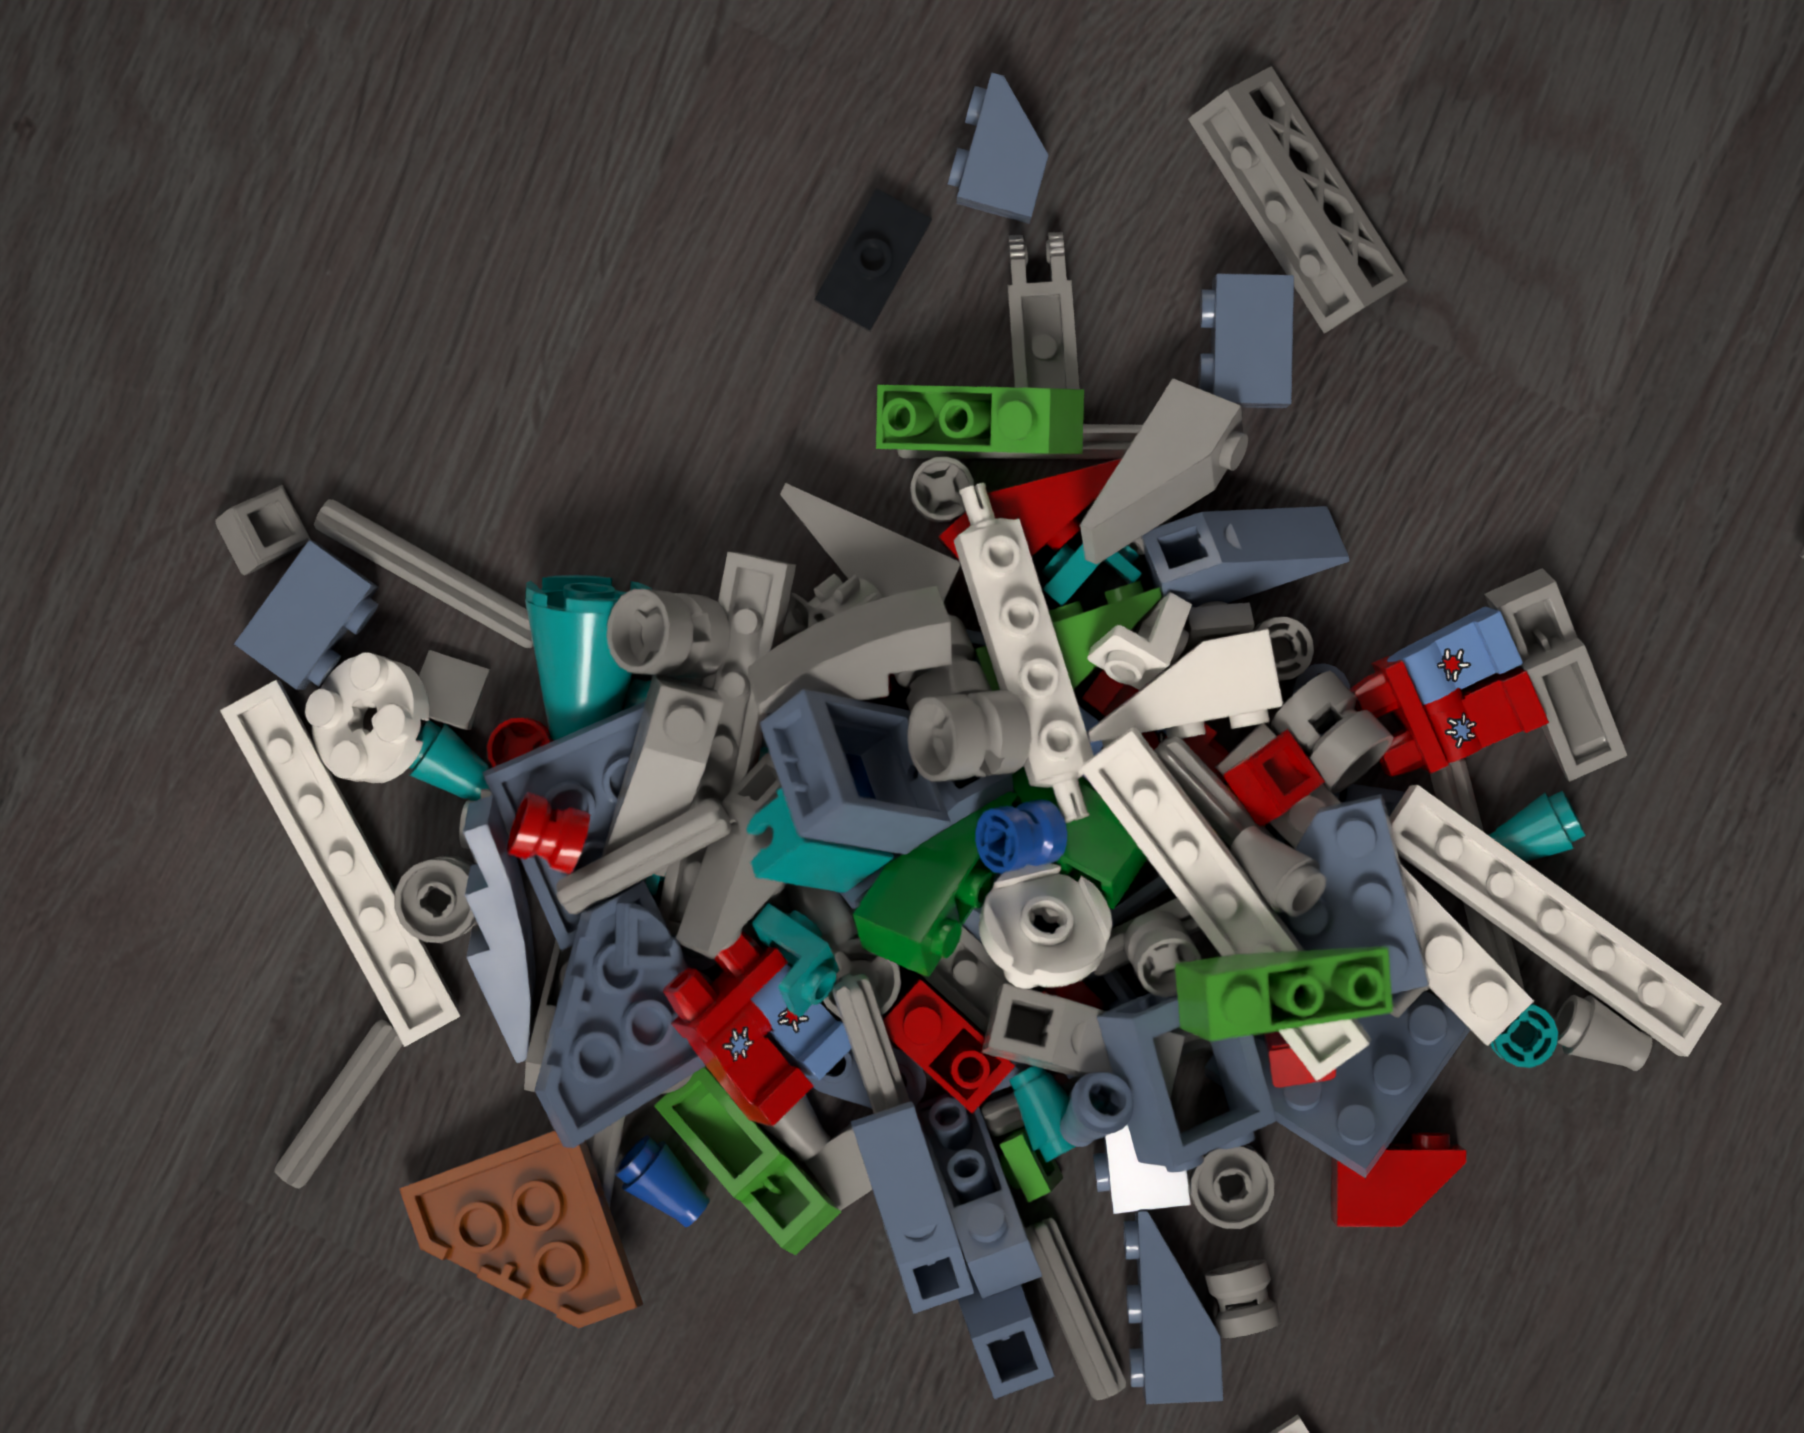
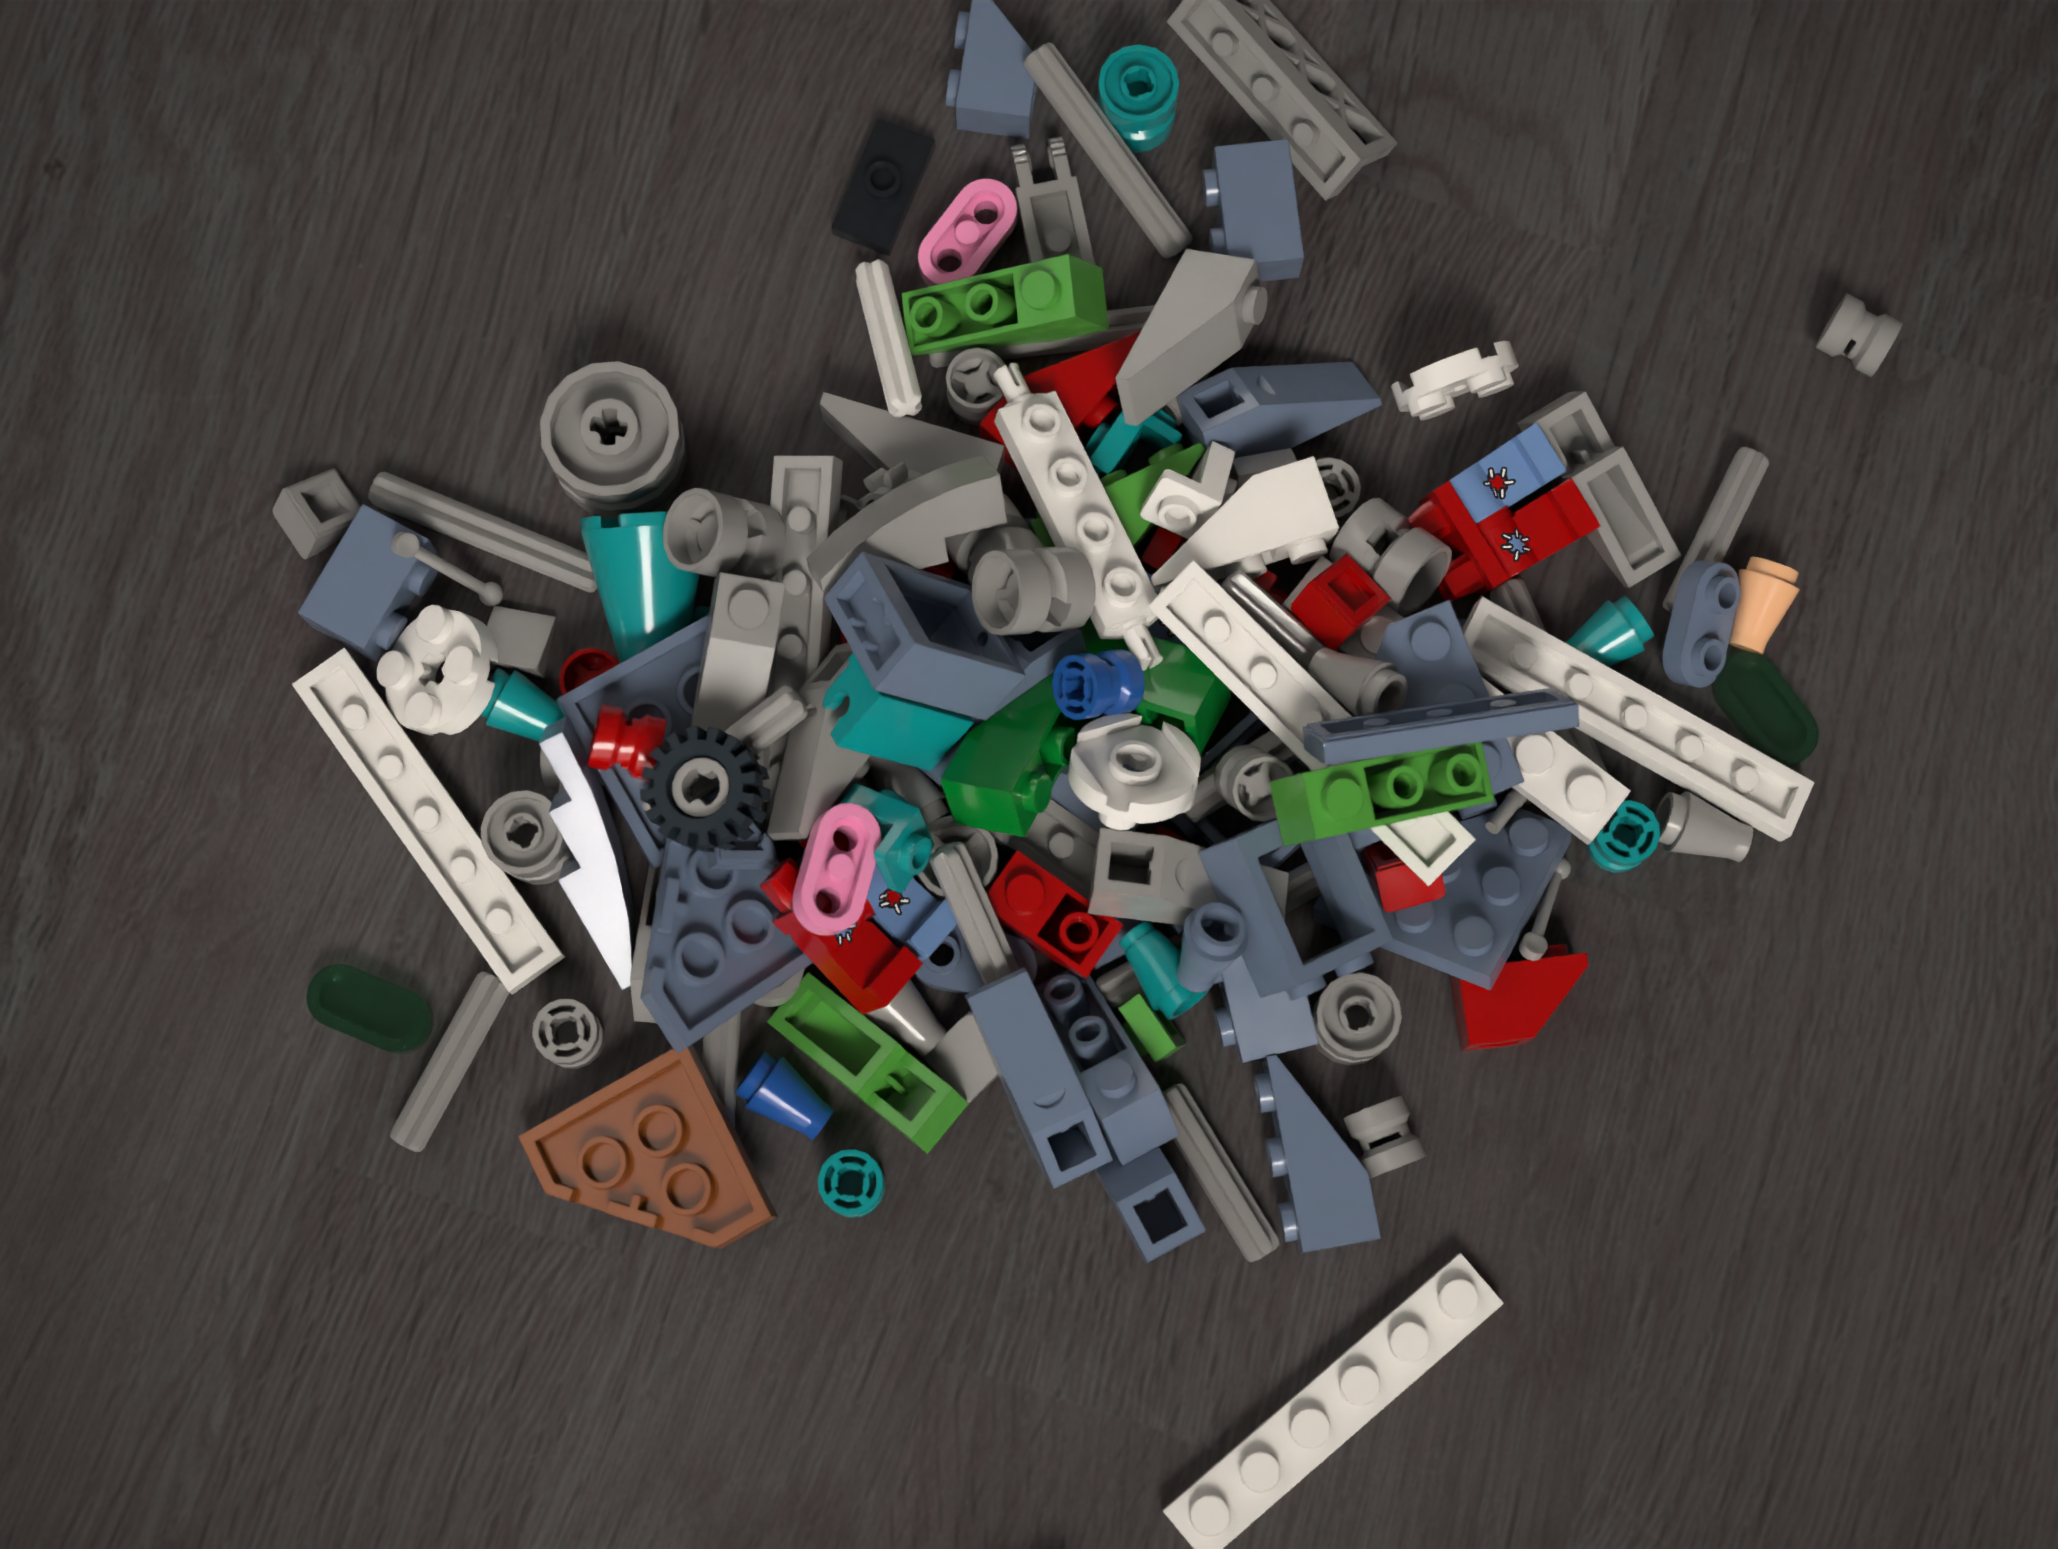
camera: 10 degrees left, 10 degrees down
none -> clear green tile [306,964,434,1055]
none -> light grey hinge [391,531,504,606]
none -> light grey wheel [532,999,605,1069]
none -> light grey wheel [540,361,688,518]
none -> black bush [640,726,771,852]
none -> bright pink plate [792,803,882,936]
none -> teal wheel [818,1149,886,1218]
none -> white axle [855,259,922,418]
none -> bright pink plate [918,179,1017,287]
none -> light grey axle [1023,42,1192,259]
none -> teal wheel [1097,44,1179,153]
none -> sand blue tile [1303,688,1579,765]
none -> white plate [1391,341,1519,420]
none -> light grey hinge [1519,856,1571,961]
none -> sand blue plate [1662,560,1741,688]
none -> light grey axle [1663,447,1769,614]
none -> clear green tile [1711,652,1819,767]
none -> light nougat cone [1729,557,1800,655]

